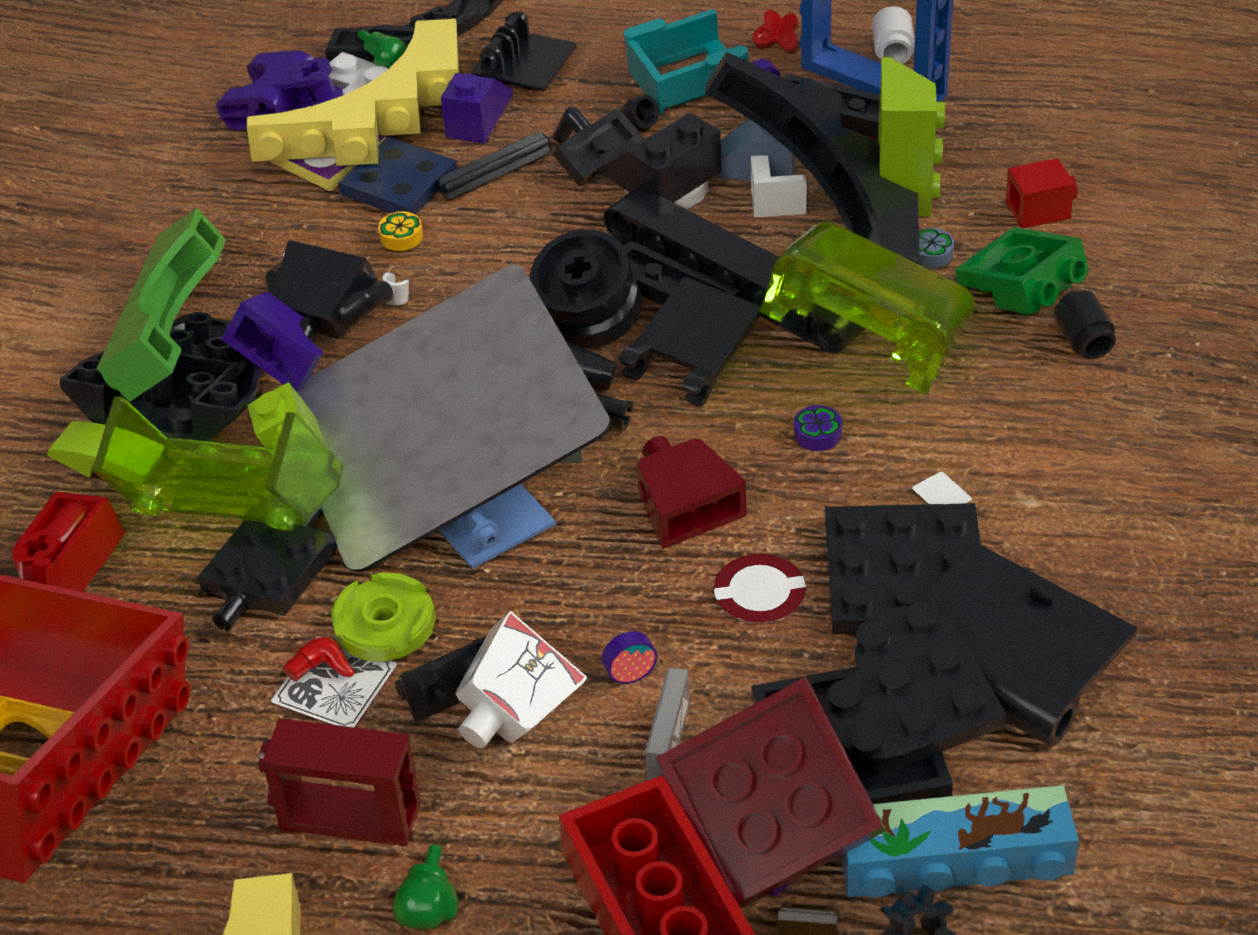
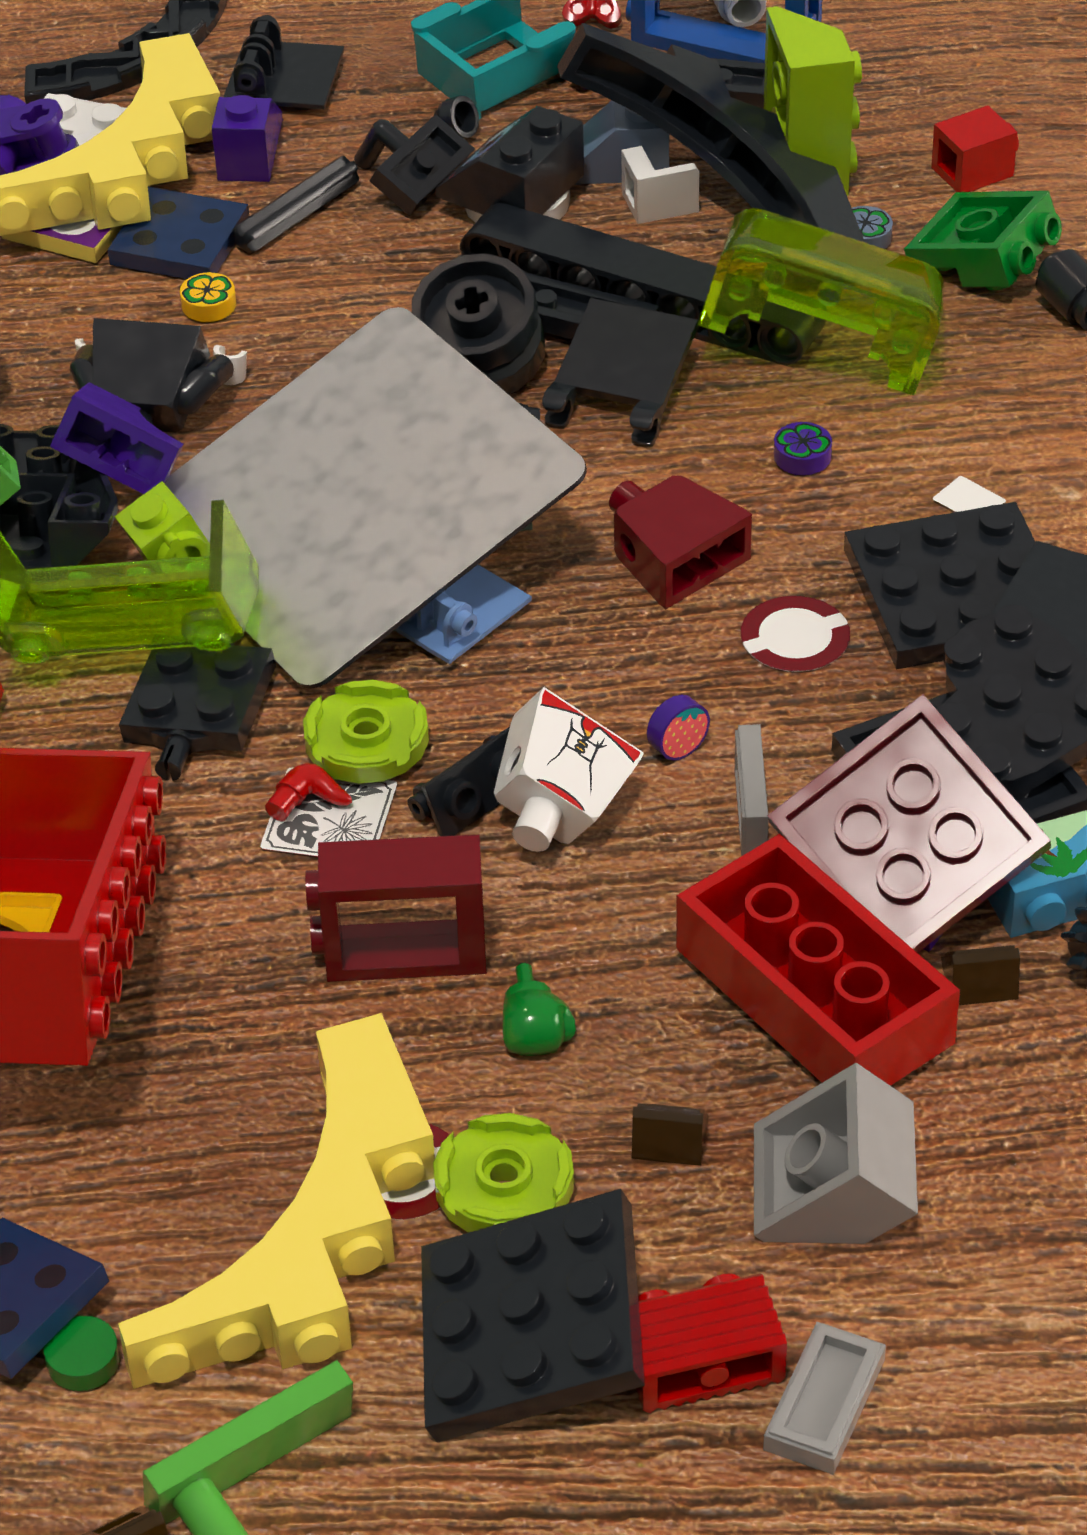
camera: 15 degrees left, 0 degrees up
green piece [358,30,408,69] -> none

